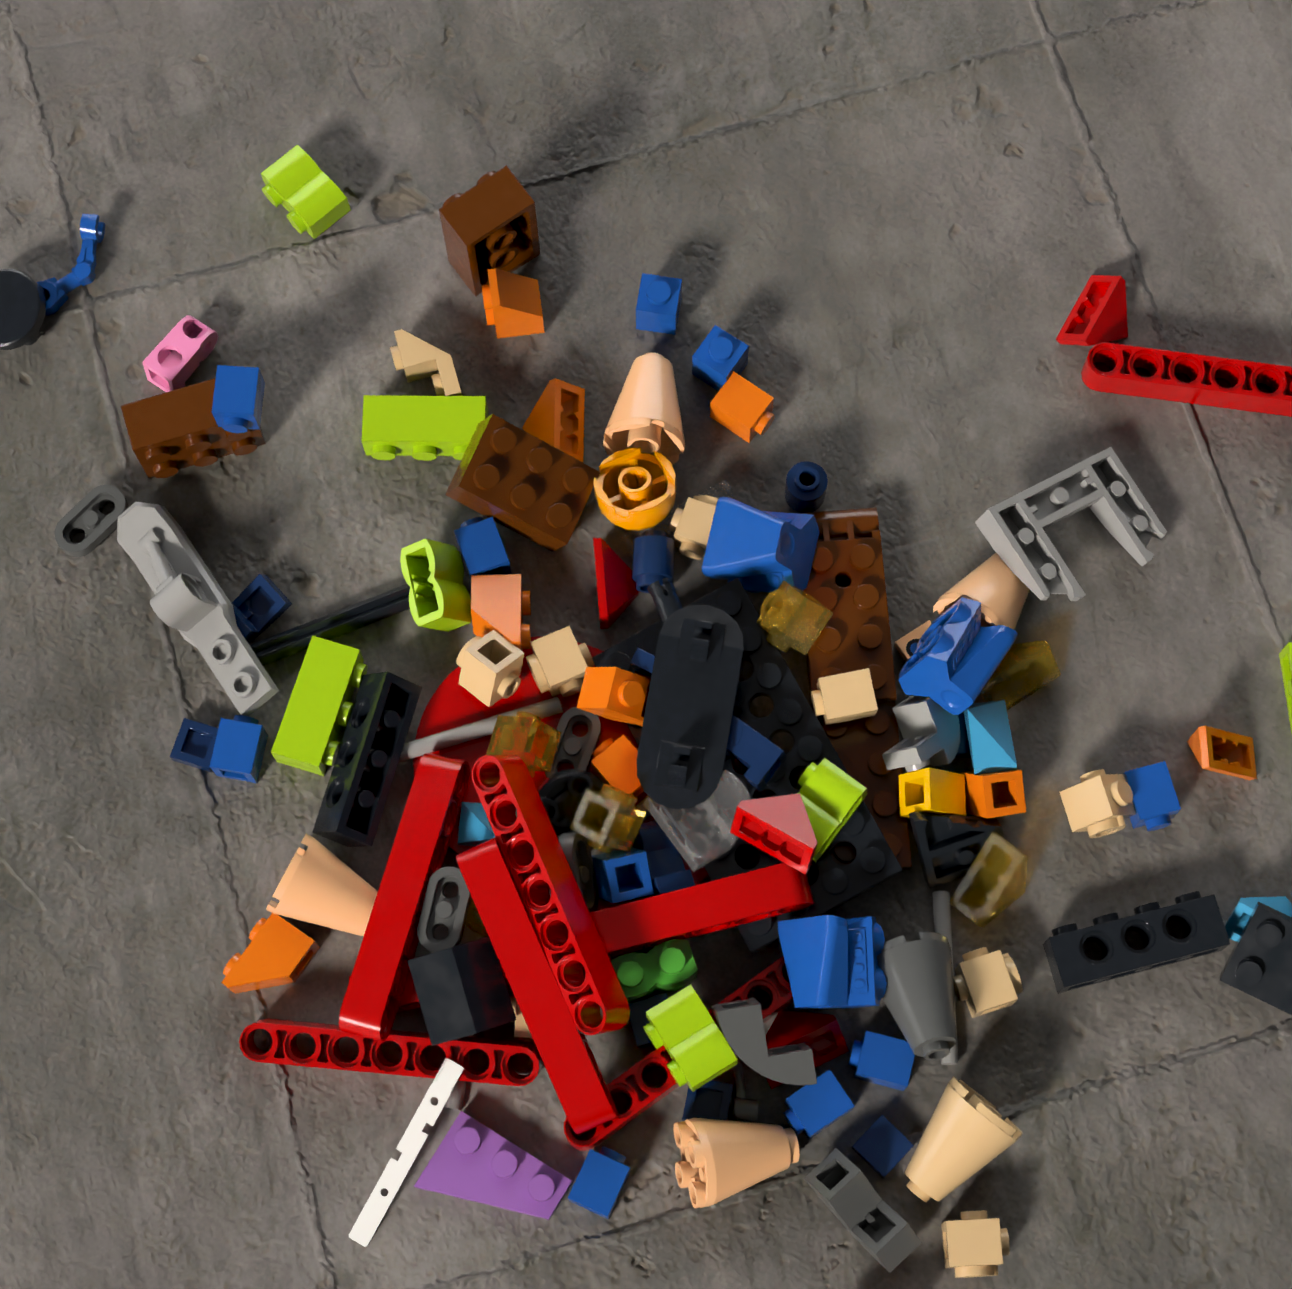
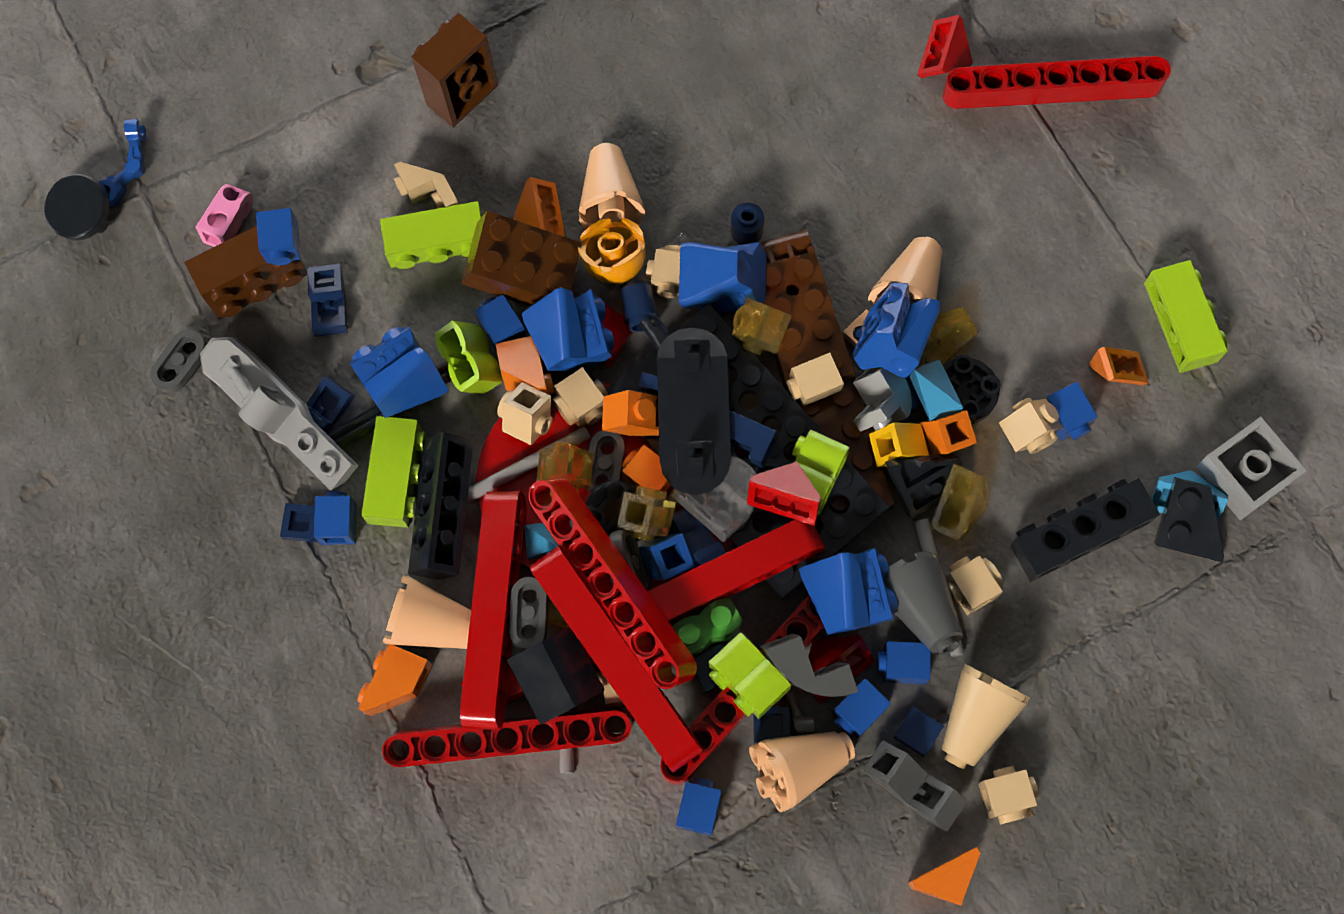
camera: 10 degrees left, 0 degrees up
lime brick [260,145,351,239] -> none
white piece [349,1058,464,1247] -> none
medium lavender wing [414,1111,572,1220] -> none
orange slope [481,268,545,339] -> none
blue brick [636,273,682,335] -> none
blue brick [692,325,749,391] -> none
orange brick [710,372,775,443] -> none
light grey wedge [975,447,1167,601] -> none
none -> dark blue slope [307,263,348,337]
none -> blue piece [349,326,449,418]
none -> blue piece [522,288,614,378]
none -> black tile [943,355,1001,424]

